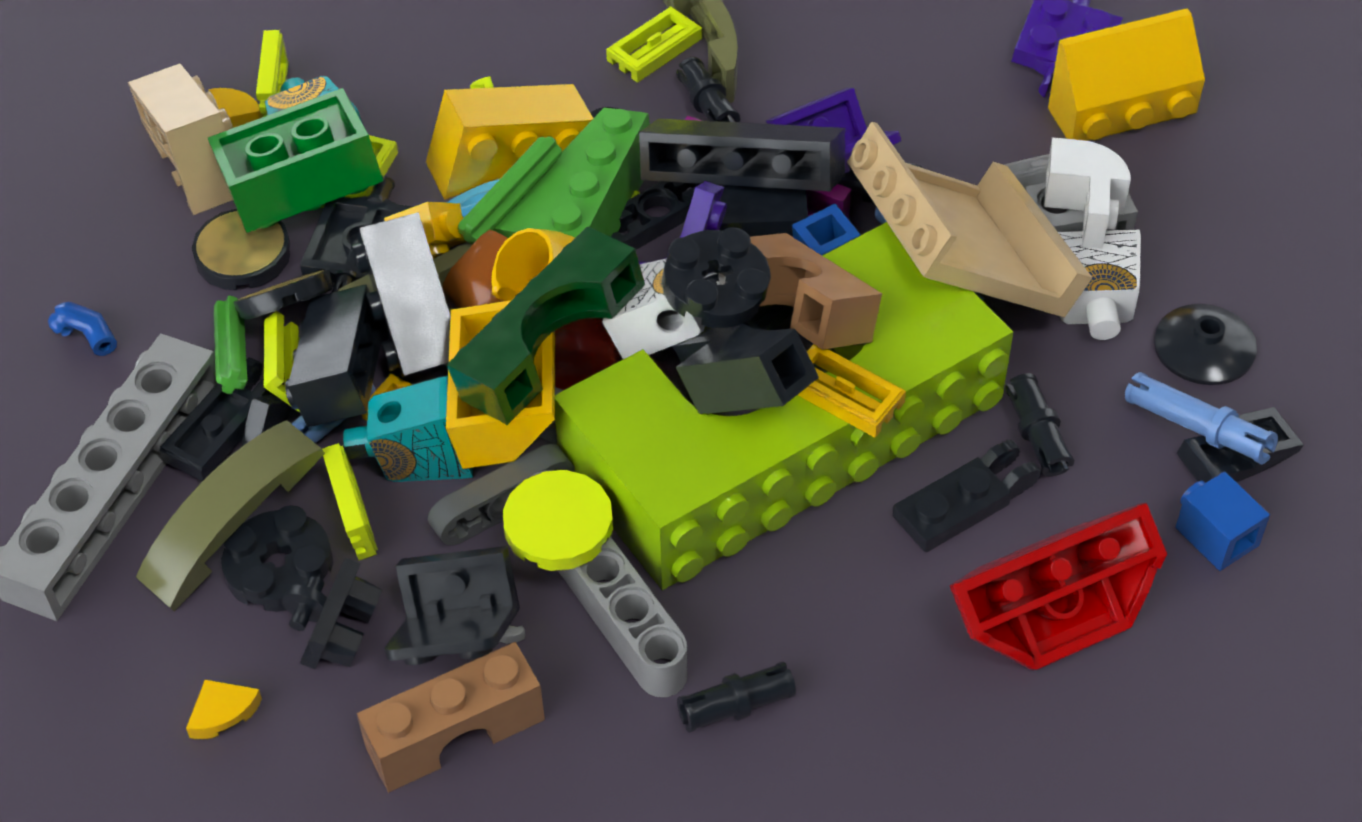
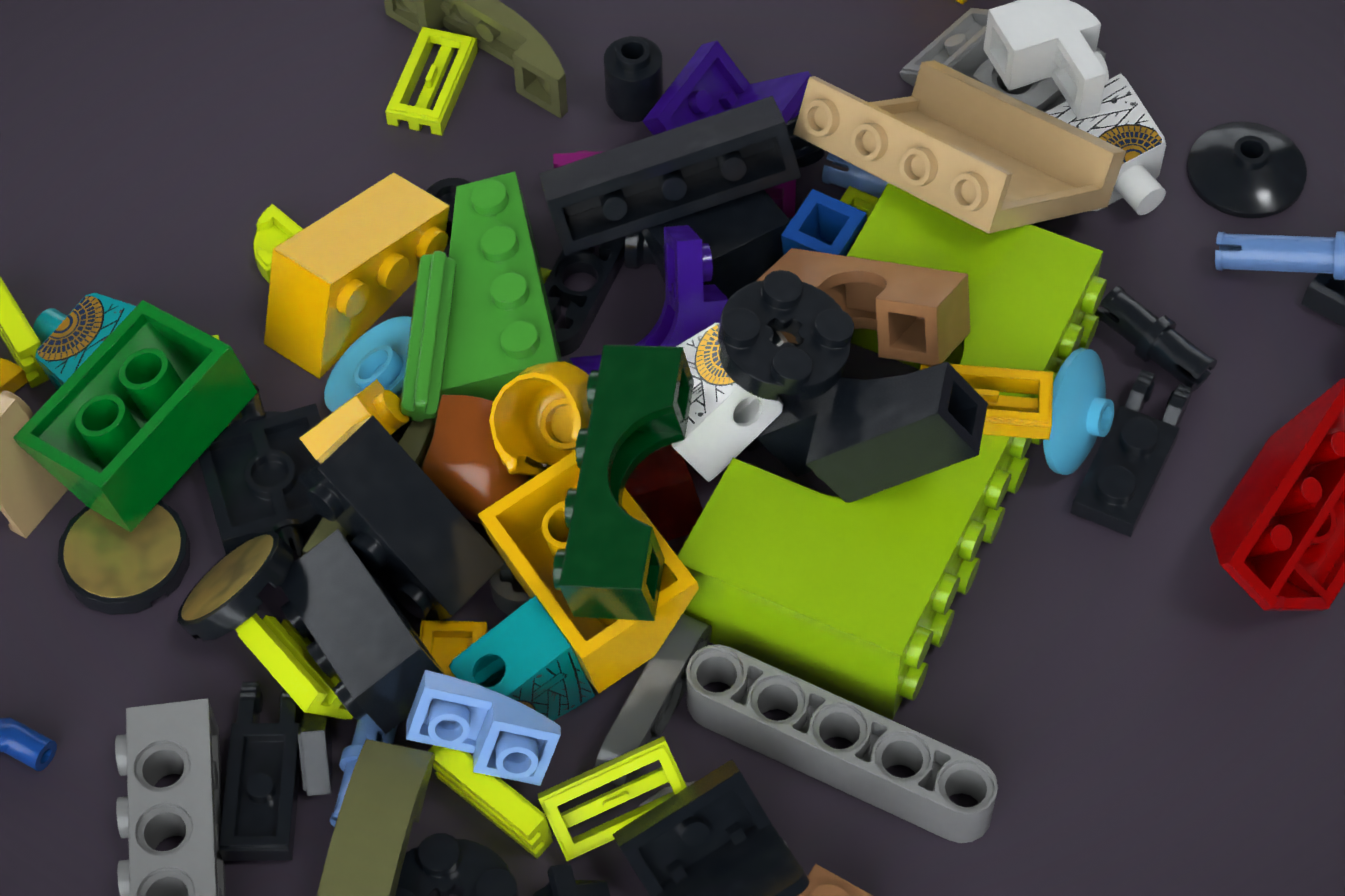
camera: 30 degrees left, 5 degrees up
bright green axle [214,296,247,394] -> none
neon yellow tile [503,470,613,571] -> none
black pin [676,57,741,123] -> none
black pin [677,661,796,733] -> none
none -> light blue slope [406,670,561,786]
none -> neon yellow tile [537,736,687,861]
none -> black brick [604,36,663,122]
none -> medium azure dish [1043,348,1114,475]

